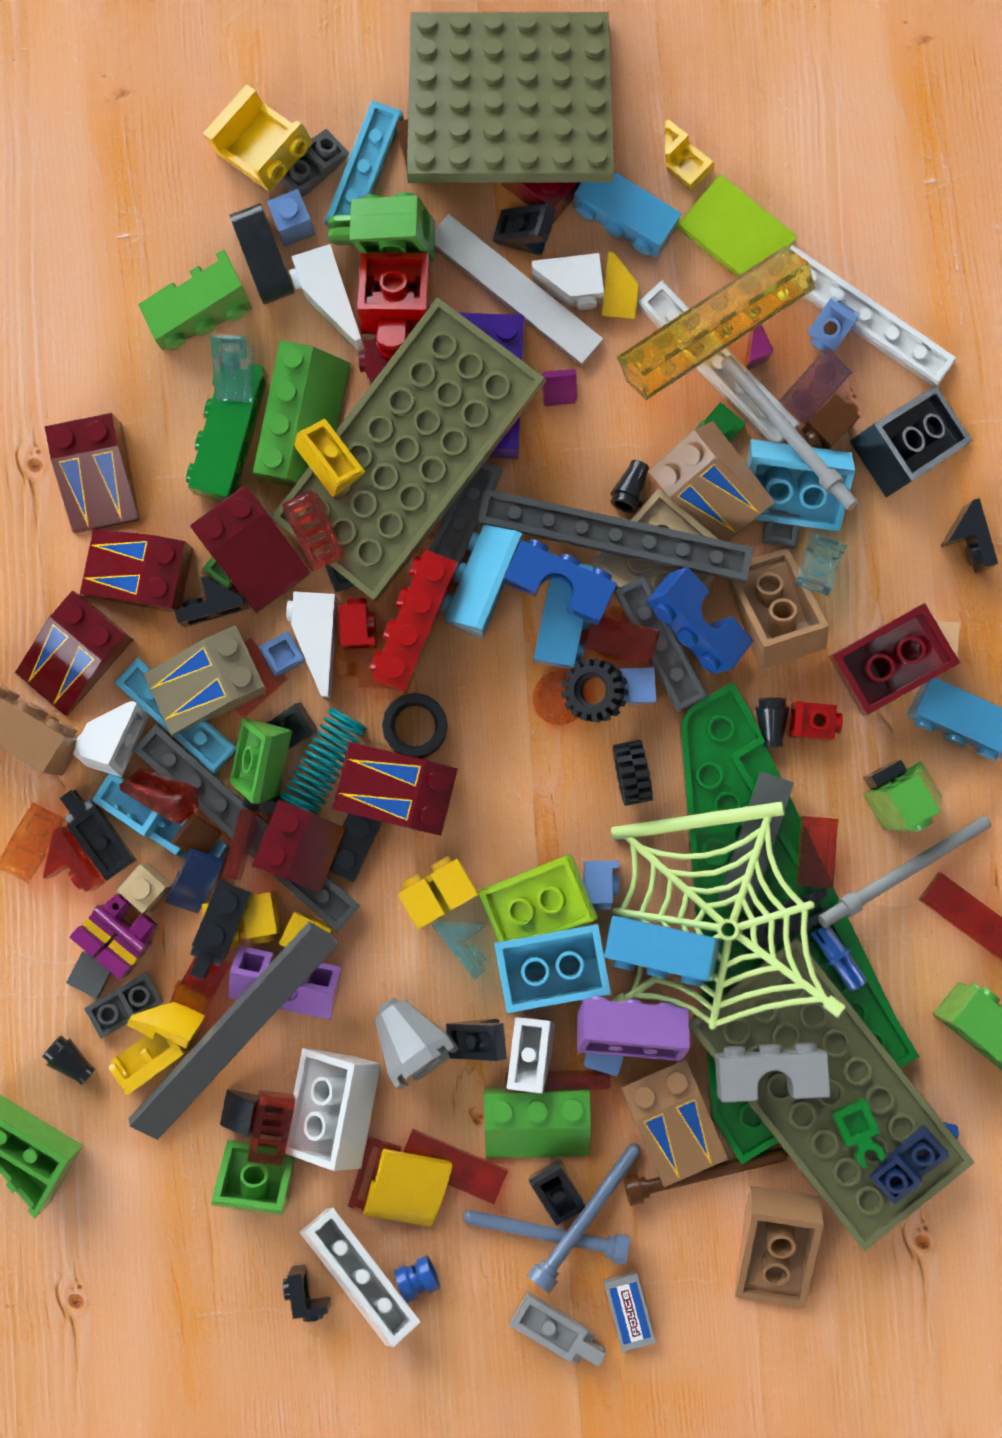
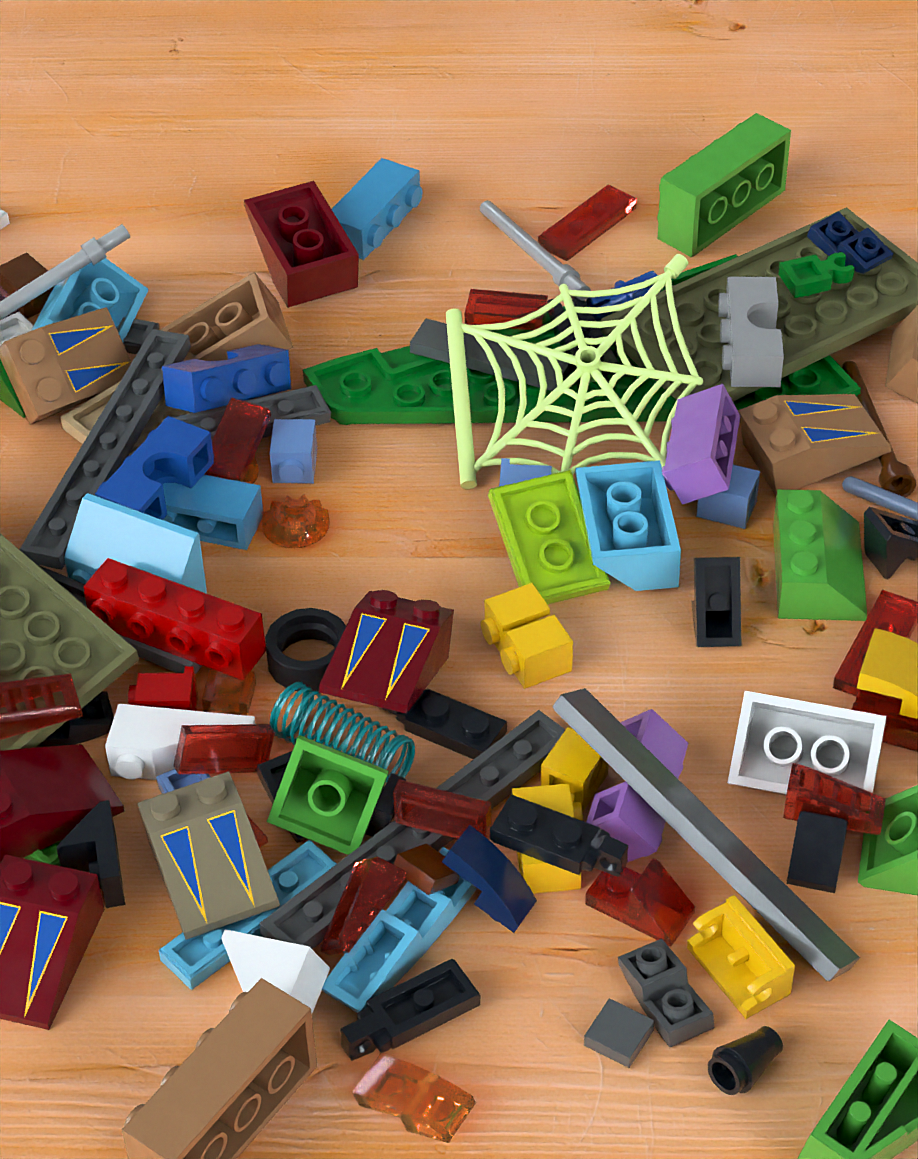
camera: 85 degrees left, 40 degrees down
dark red slope [15,590,134,717] -> none
clear red slope [43,826,105,892] -> none
magenta hips [69,894,158,979] -> none
tan brick [116,863,172,914] -> none
yellow slope [127,1002,205,1048] -> none
dark red slope [252,800,346,893] -> none
light grey cone [375,998,459,1089] -> none
clear light blue slope [431,918,487,980] -> none
clear red tile [505,1070,611,1092] -> none
white slope [507,1017,555,1093] -> none
black tyre [561,659,629,722] -> none
dark azure brick [604,916,721,986] -> none
black cone [611,460,650,513] -> none
black tyre [613,740,653,806] -> none
black cone [755,697,790,747] -> none
red brick [789,701,843,741] -> none
clear light blue slope [796,530,847,596] -> none
black slope [849,385,973,497] -> none
black tile [863,760,907,788] -> none
bright green wedge [863,761,942,832] -> none
black slope [941,498,998,573] -> none
none -> clear red tile [173,724,275,774]

